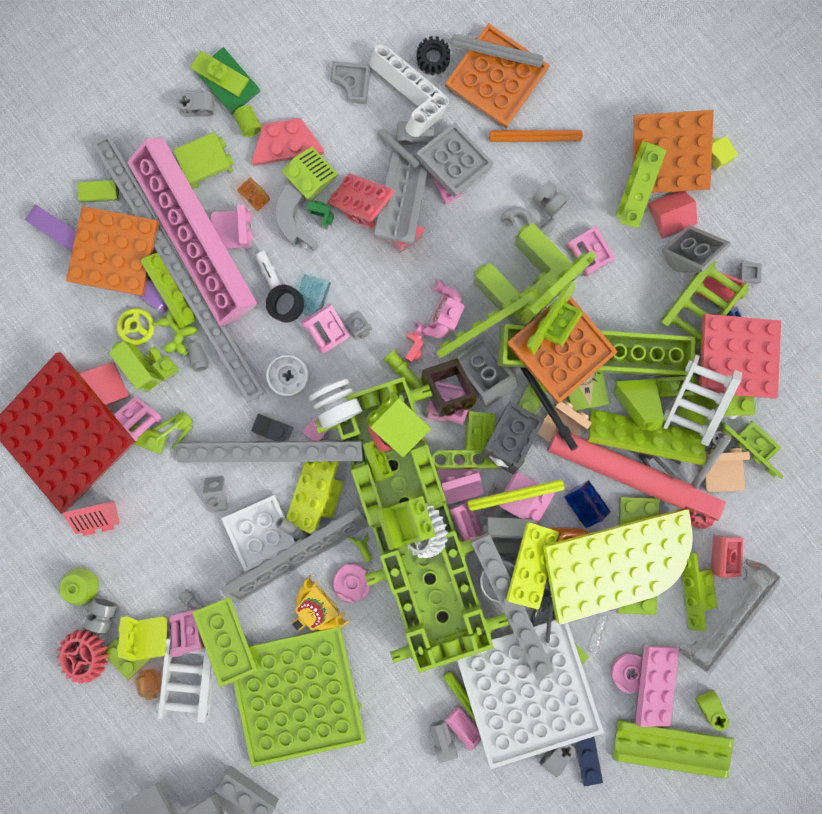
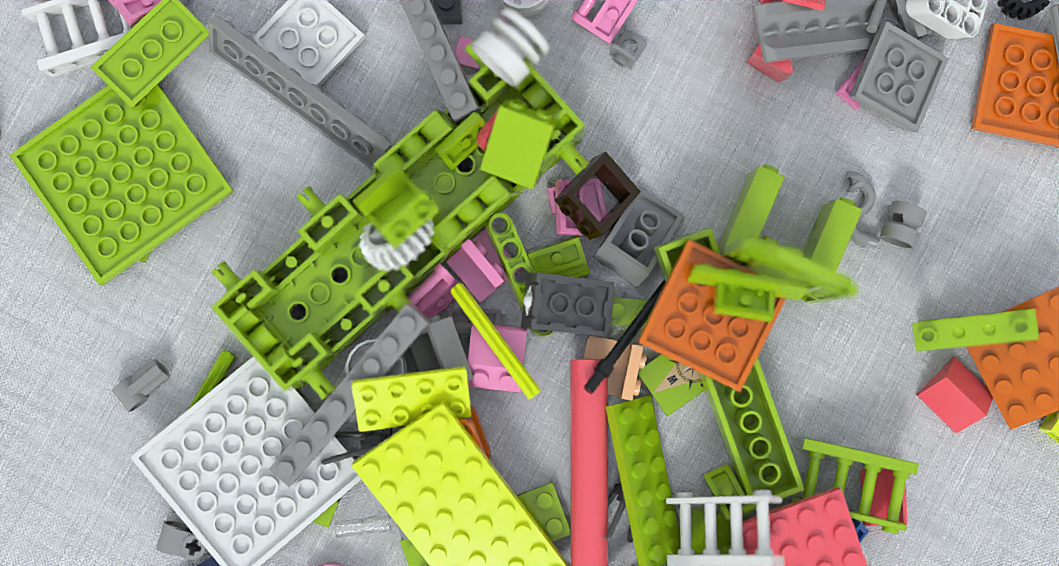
camera: 70 degrees right, 0 degrees up
light grey piece [276,517,311,540] -> none
neon yellow bracket [286,461,345,534] -> none
yellow torso [292,575,350,631] -> none
bright pink tile [333,563,371,603] -> none
lime bar [349,536,372,562] -> none
lime pin [383,349,427,400] -> none
coral bracket [405,332,424,364] -> none
bright pink torso [412,279,465,338] -> none
lime plate [436,289,540,358] -> none
bright pink tile [444,706,481,751] -> none
orange axle [489,130,583,142] -> none
clear blue brick [564,480,611,529] -> none
bright pink plate [566,226,615,277] -> none
lime slope [614,379,664,431] -> none
light grey slope [662,225,731,272] -> none
light grey plate [739,262,762,284] -> none

